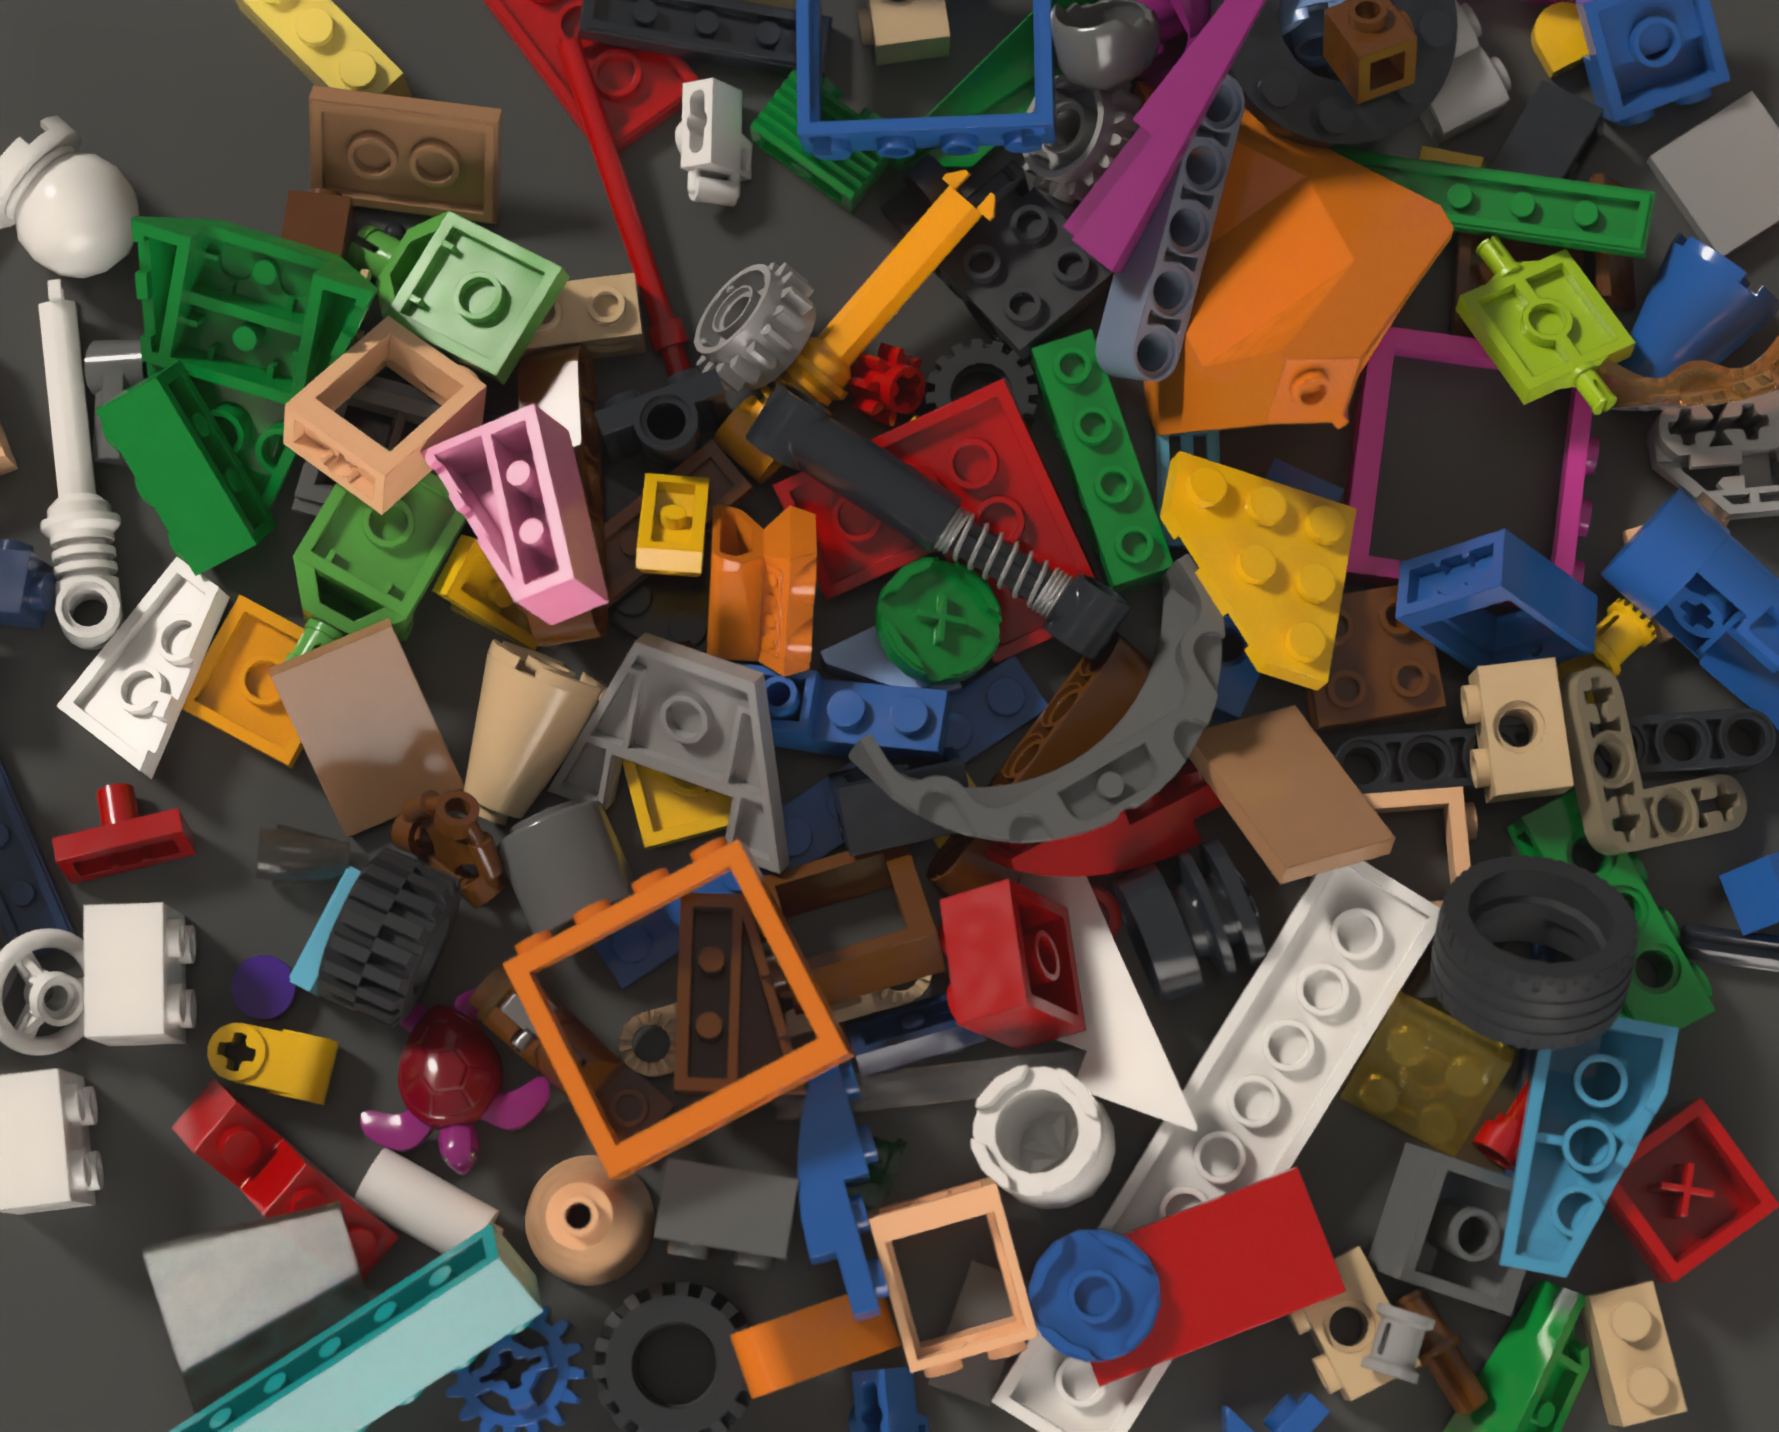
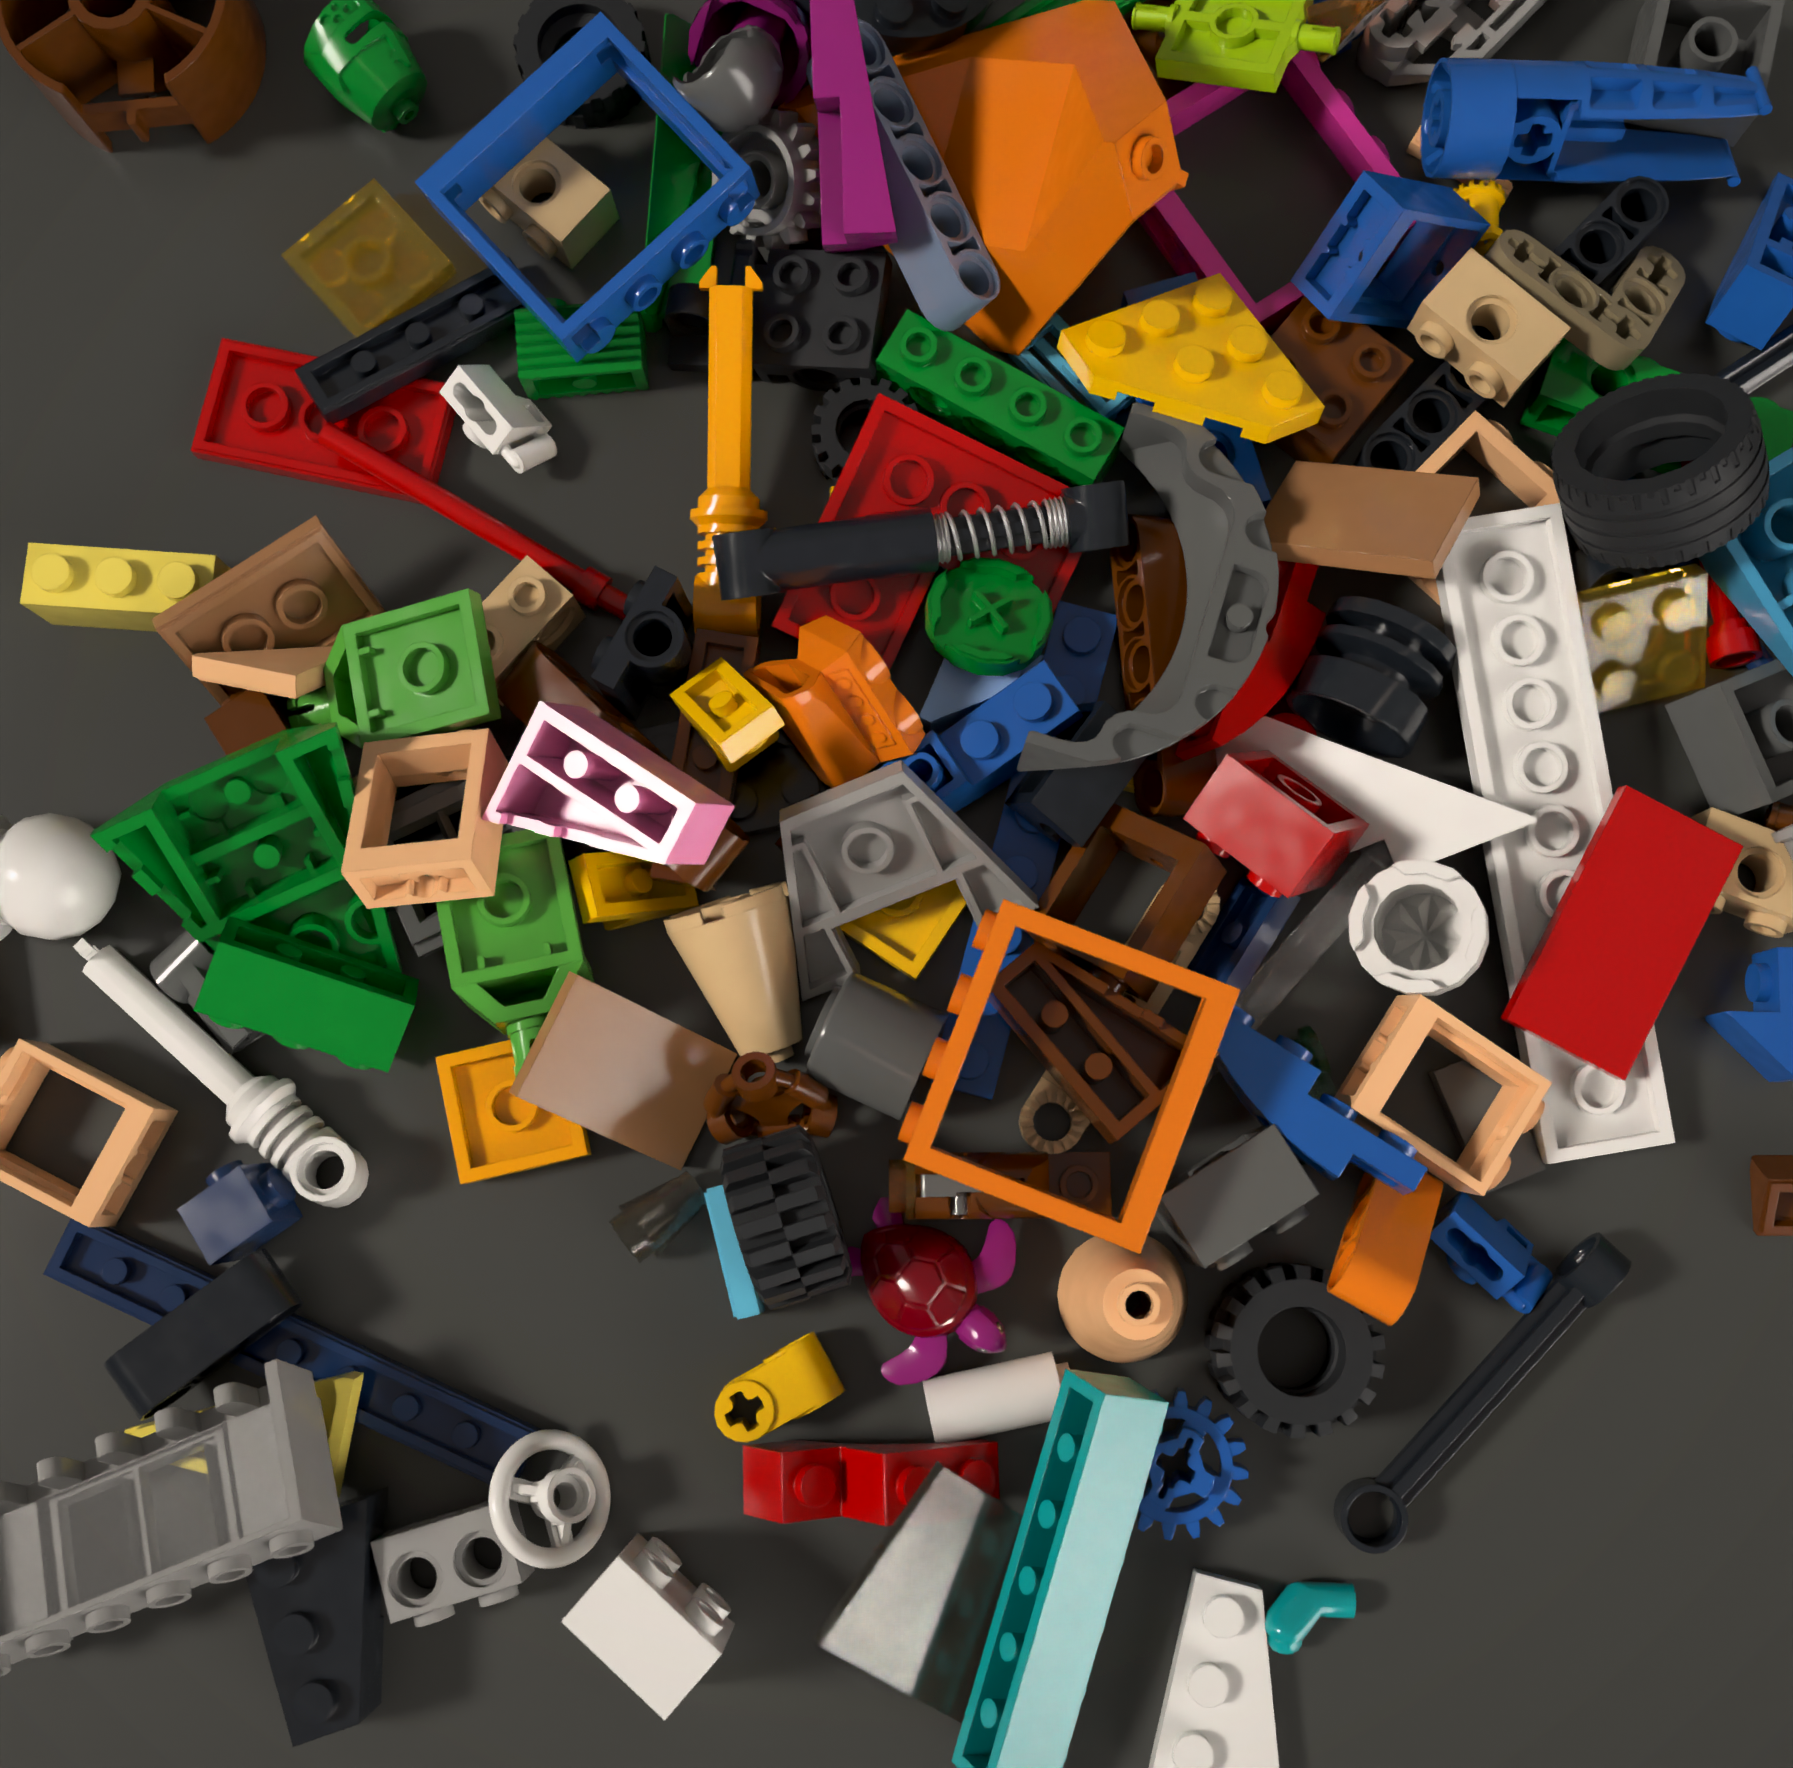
camera: 35 degrees left, 0 degrees up
red tile [52,783,196,884] -> none
white wing [57,557,230,780] -> none
white brick [84,902,197,1046] -> none
dark purple tile [231,955,298,1021] -> none
light grey gear [694,262,816,392] -> none
red gear [848,343,926,426] -> none
blue tile [1029,1228,1161,1362] -> none
none -> light nougat tile [192,646,333,699]

